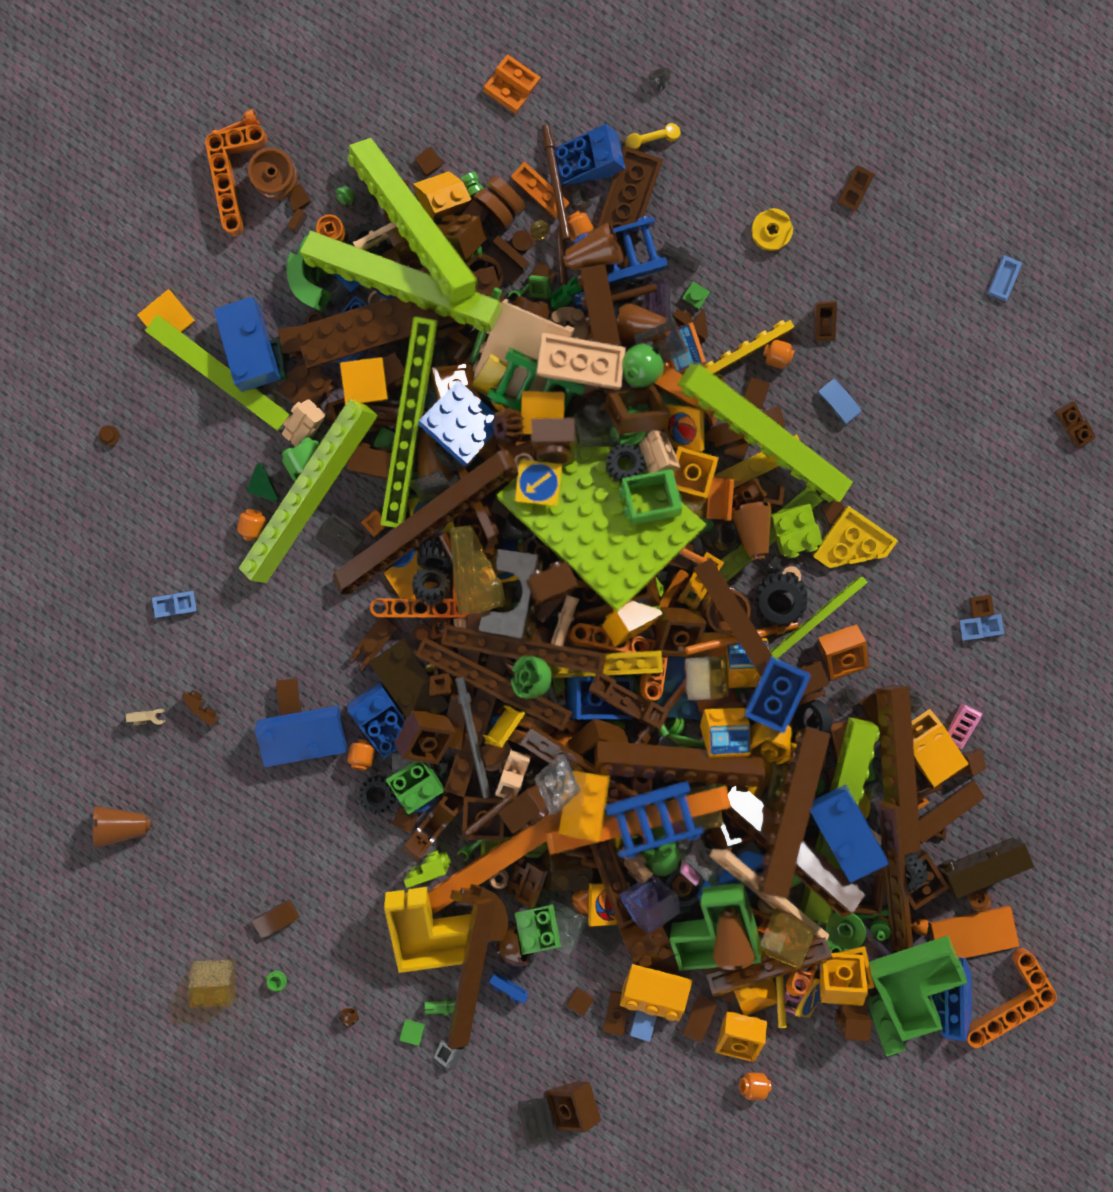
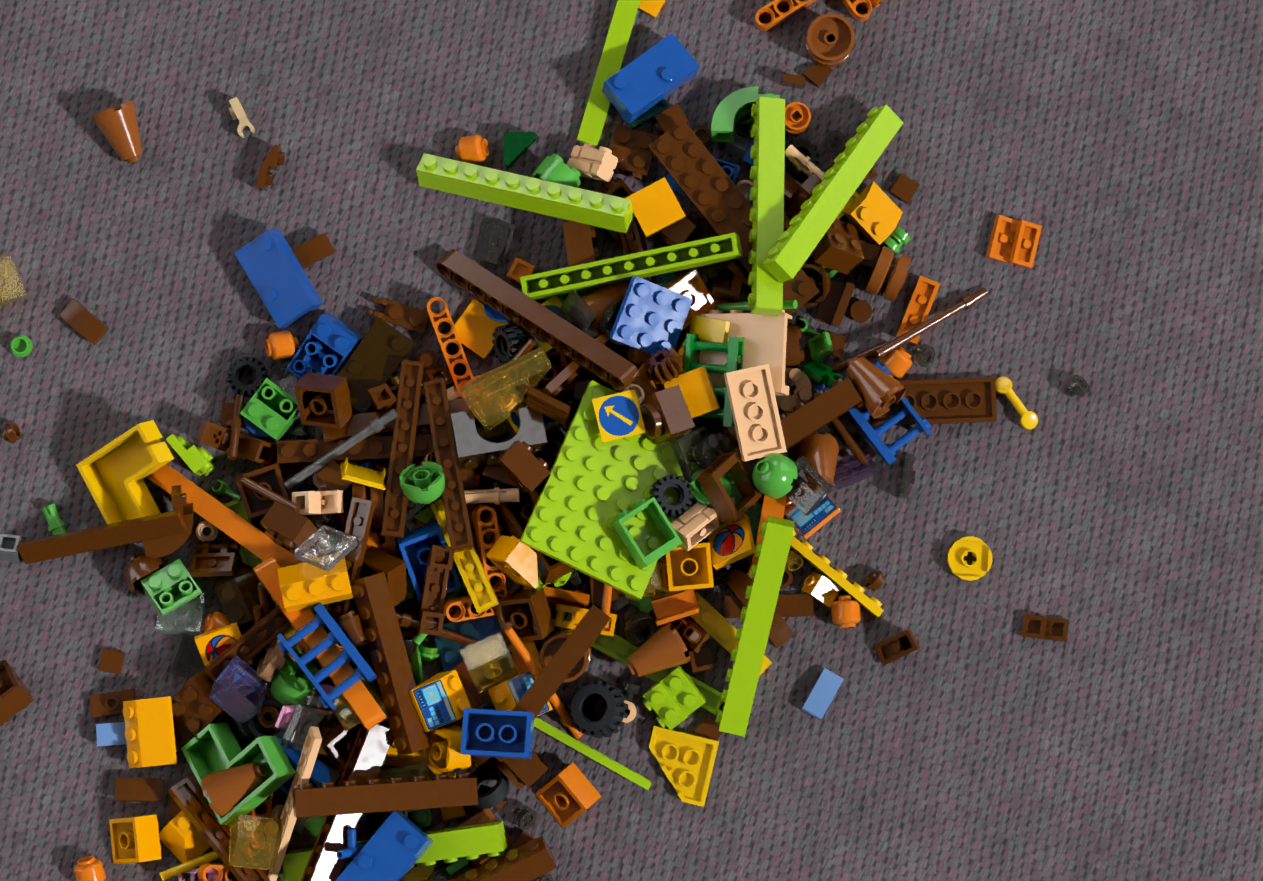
camera: 65 degrees right, 5 degrees down
medium blue slope [152,591,197,618] -> none
bright green plate [336,185,355,205] -> none
bright green plate [373,427,395,451] -> none
bright green tile [399,1019,425,1046] -> none
black tyre [413,566,450,605] -> none
blue plate [489,971,528,1004] -> none
clear yellow plate [530,220,550,240] -> none
blue slope [554,124,625,186] -> none
reddish brown slope [672,308,708,343] -> none
bright green plate [682,281,710,310] -> none
medium blue tile [987,255,1022,302] -> none
none -> reddish brown bar [228,395,245,460]
none -> blue piece [337,828,366,859]
none -> reddish brown cone [338,610,366,645]
none -> reddish brown tile [526,387,570,425]
none -> light orange bracket [801,572,841,607]
none -> reddish brown plate [865,571,886,591]

